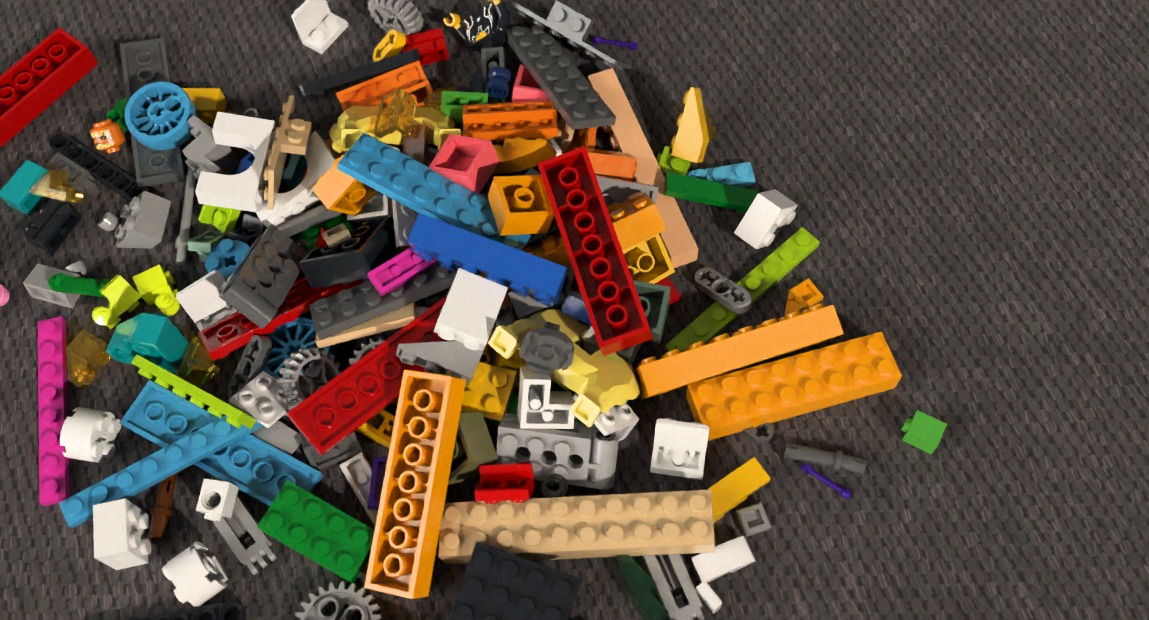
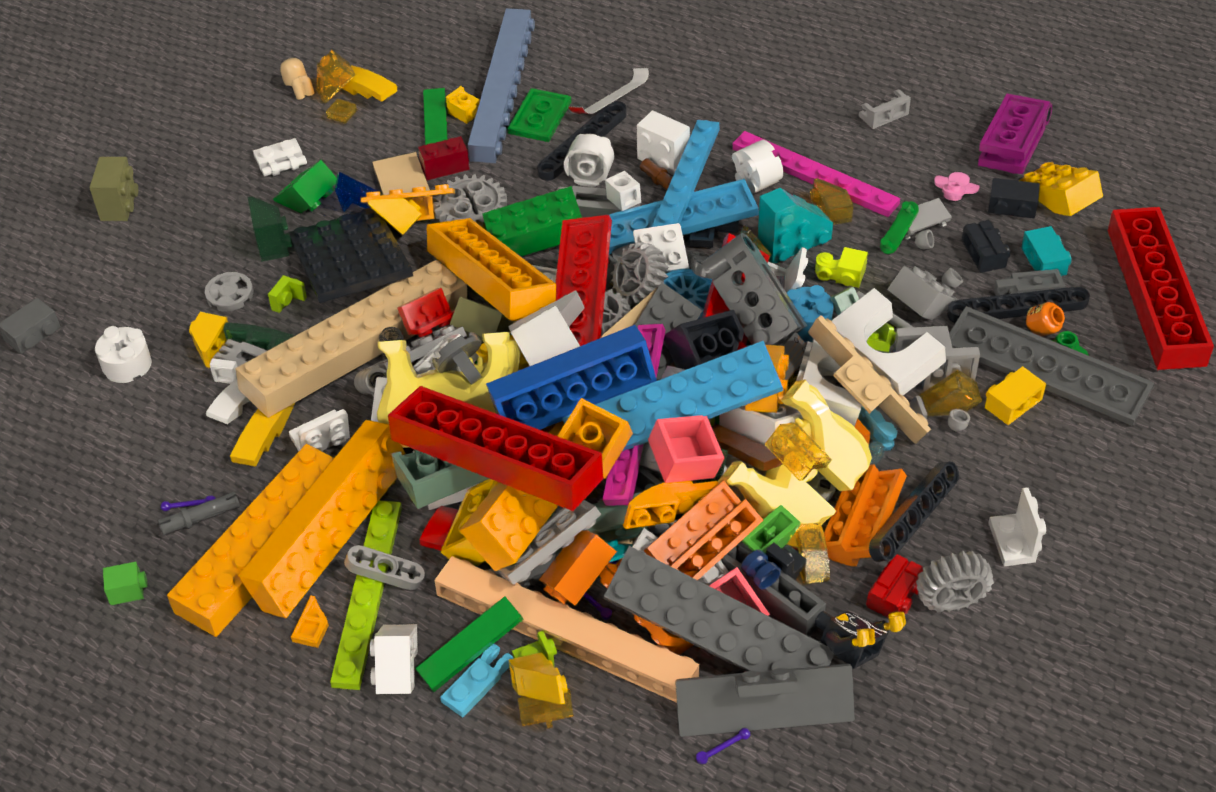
camera: 135 degrees right, 15 degrees down
clear yellow slope [29,170,84,203] -> none
neon yellow brick [92,274,141,329] -> none
dark azure piece [125,82,198,150] -> none
lime plate [131,354,257,429] -> none
dark tan tile [322,224,352,248] -> none
yellow beam [373,29,406,62] -> none
light grey tile [736,502,771,537] -> none

